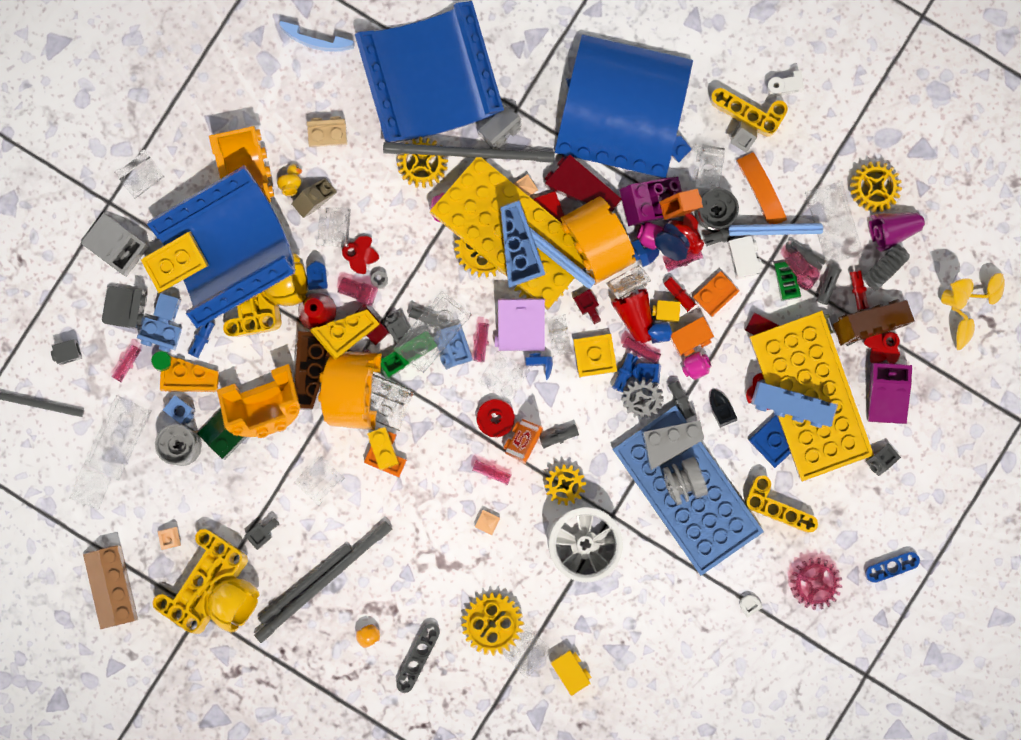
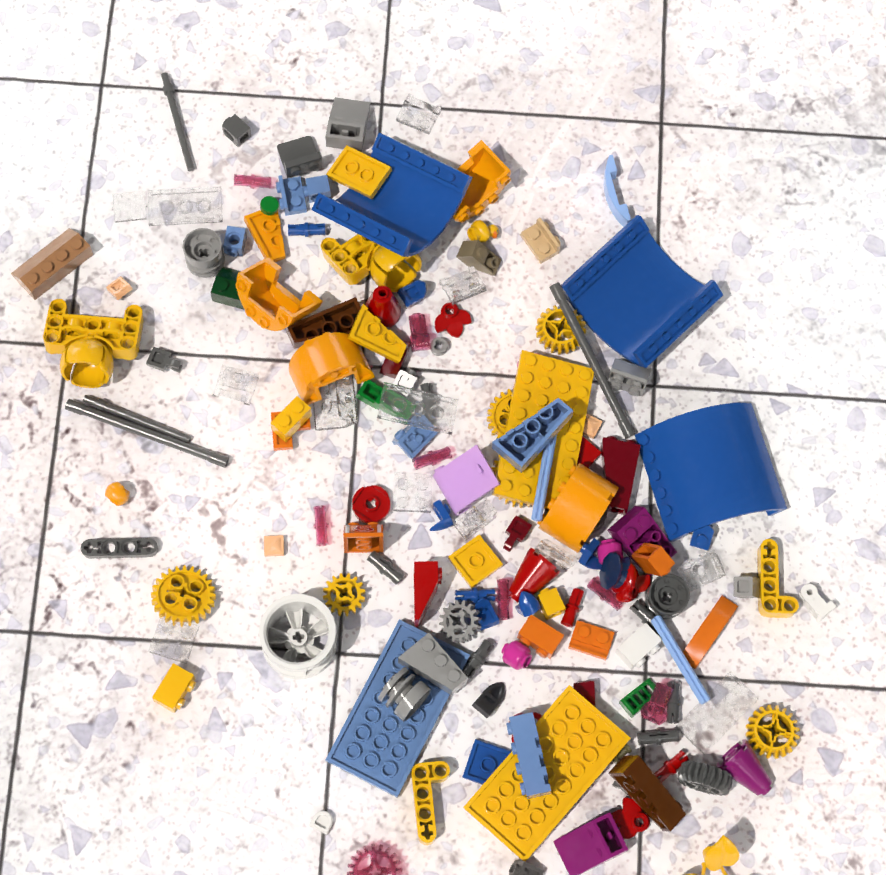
camera: 55 degrees right, 15 degrees down
none -> red slope [414,561,442,629]

